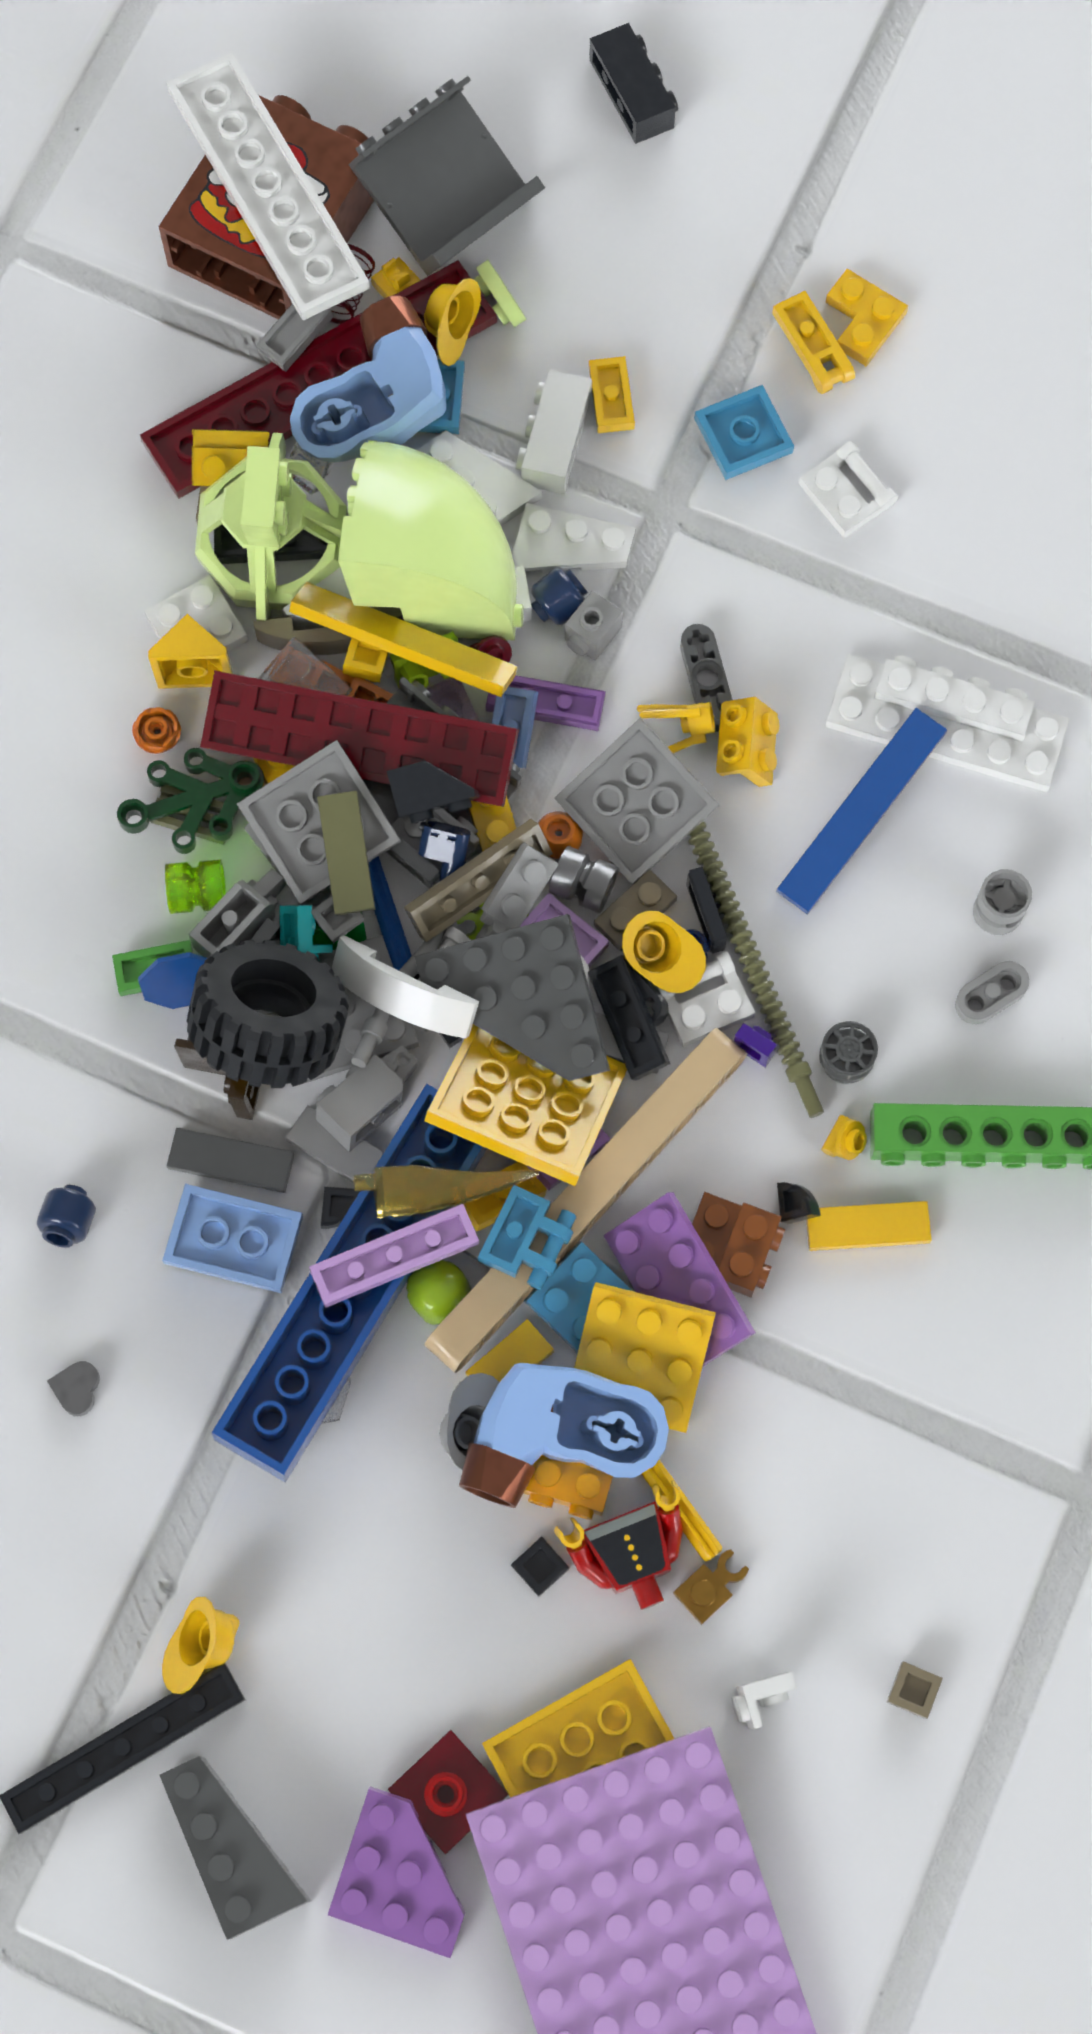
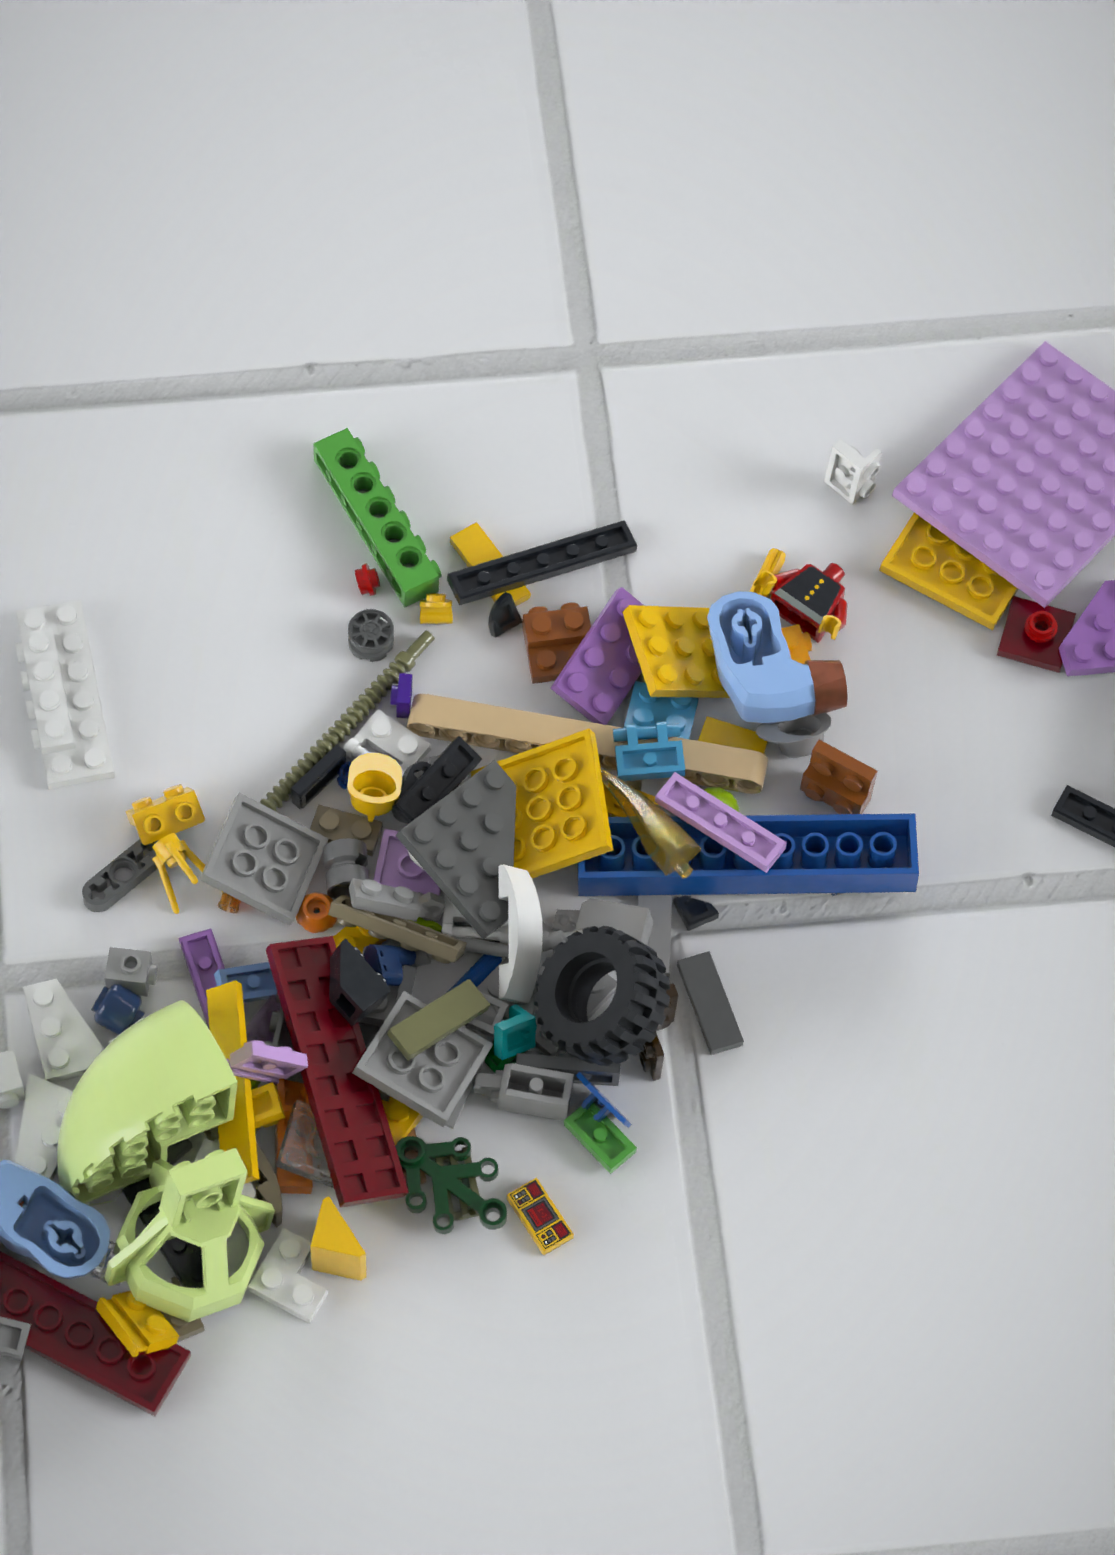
camera: 125 degrees left, 10 degrees down
dark blue head [36,1185,96,1248] -> none
flat silver tile [47,1361,100,1416] -> none
orange plate [132,707,181,754] -> none
light blue plate [162,1184,303,1294] -> none
yellow piece [162,1597,240,1694] -> none
clear neon green wheel [165,859,226,914] -> none
black tile [511,1537,570,1597] -> none
pearl gold plate [673,1549,749,1625] -> none
blue tile [776,708,947,915] -> none
dark tan plate [886,1661,943,1719] -> none
light grey plate [955,961,1029,1024] -> none
light grey wheel [973,869,1032,935] -> none
none -> lavender plate [226,1040,308,1084]
none -> red plate [355,563,380,596]
none -> black tile [447,520,638,606]
none -> tile [506,1177,574,1256]
none -> dark orange plate [800,739,878,814]

